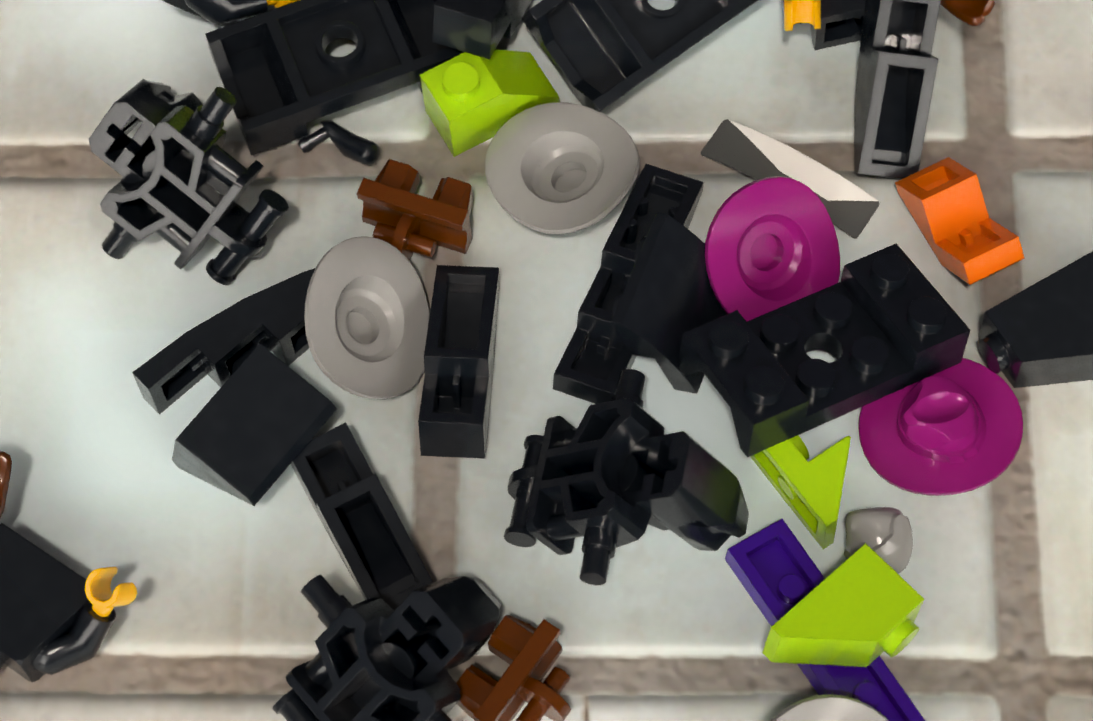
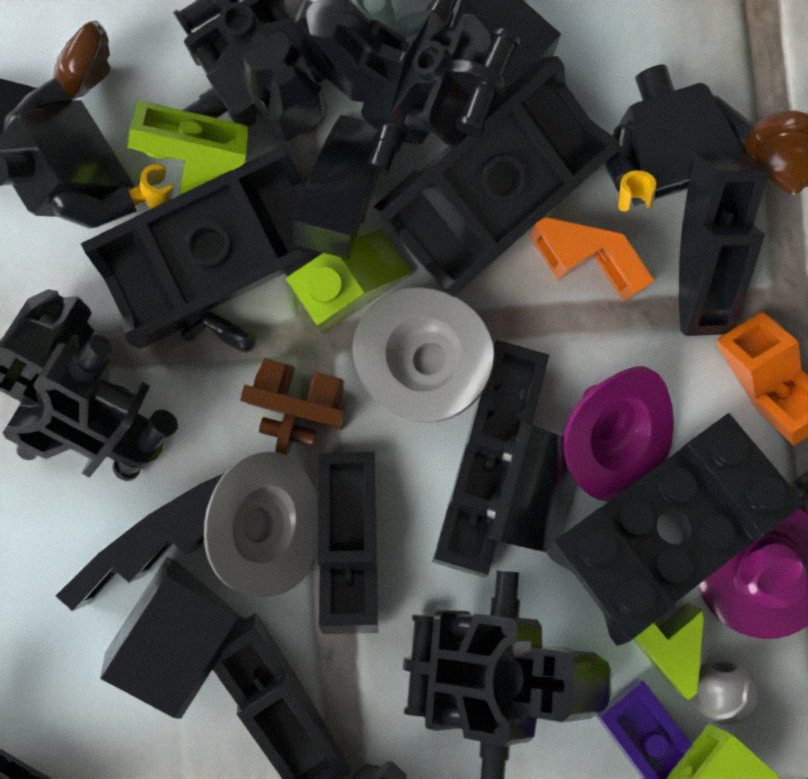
camera: 10 degrees left, 20 degrees up
sticker [701,119,880,239] -> none
none -> orange slope [529,217,655,302]

